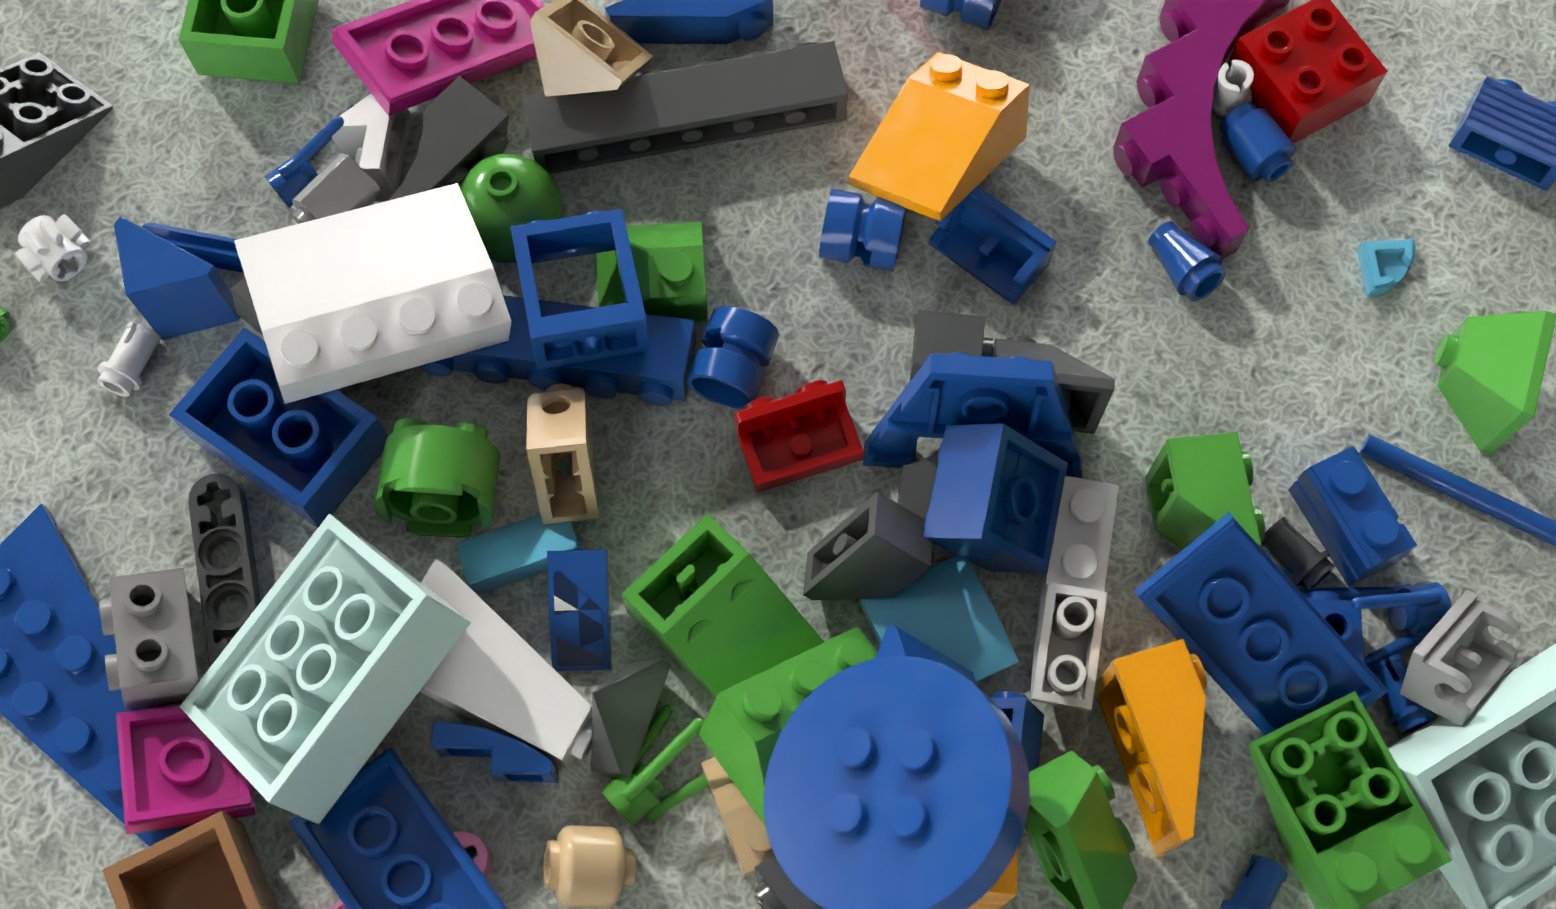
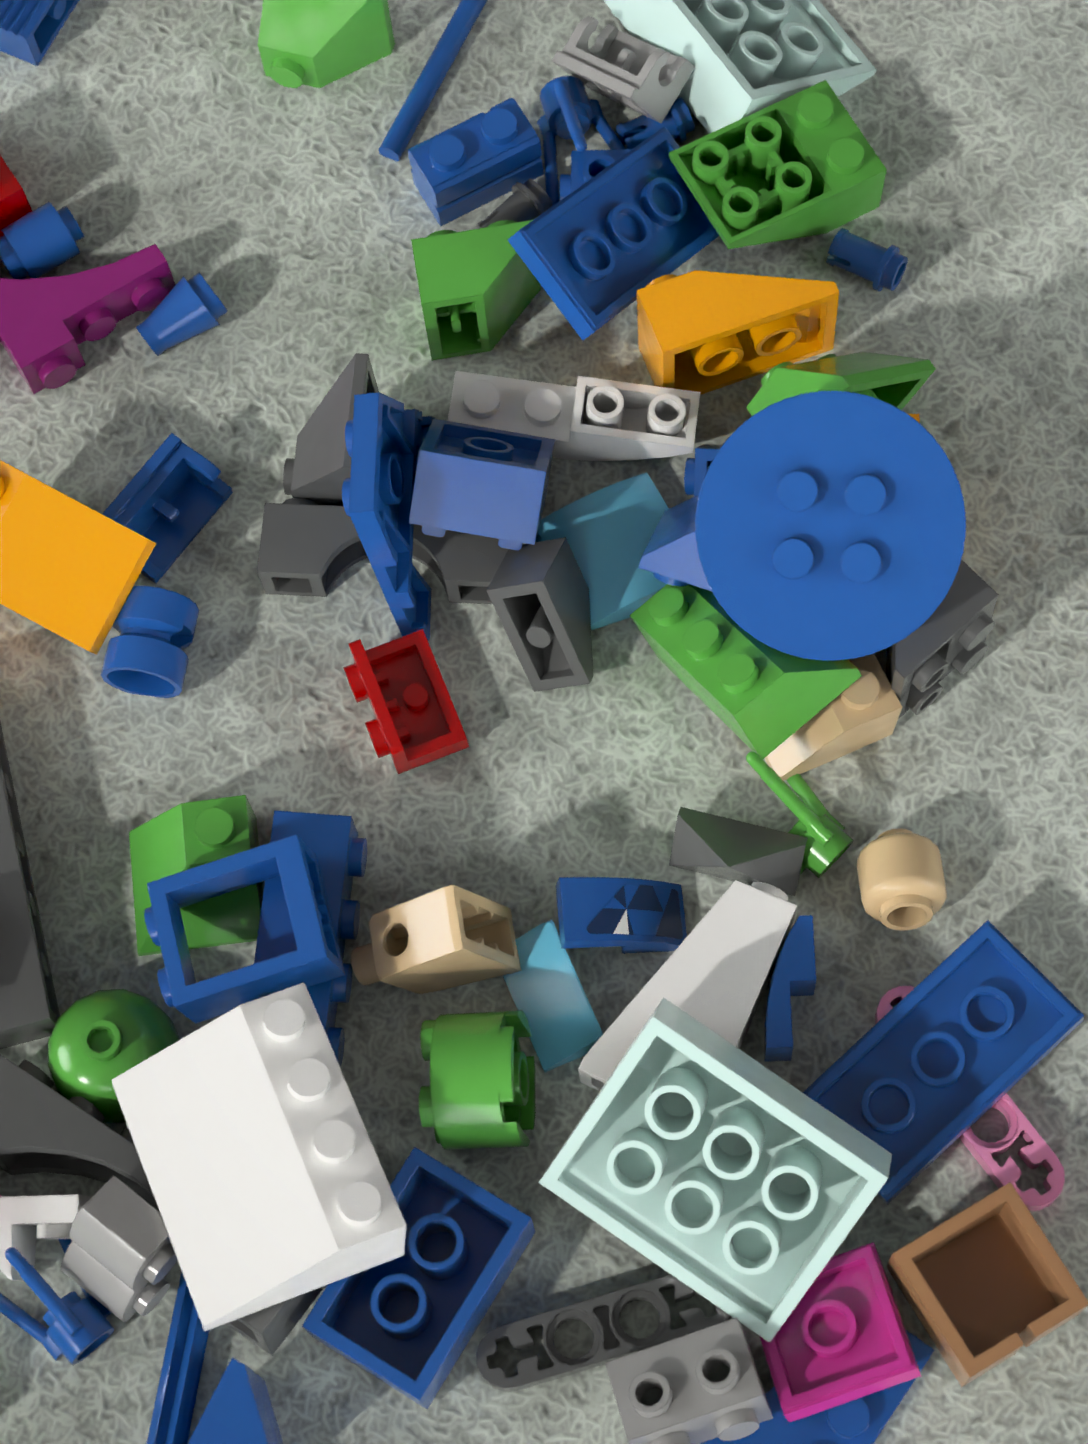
camera: 85 degrees left, 0 degrees up
bright green slope [622,514,824,700] -> none
blue wheel [686,306,780,409] -> none
medium azure tile [1357,239,1416,297] -> none

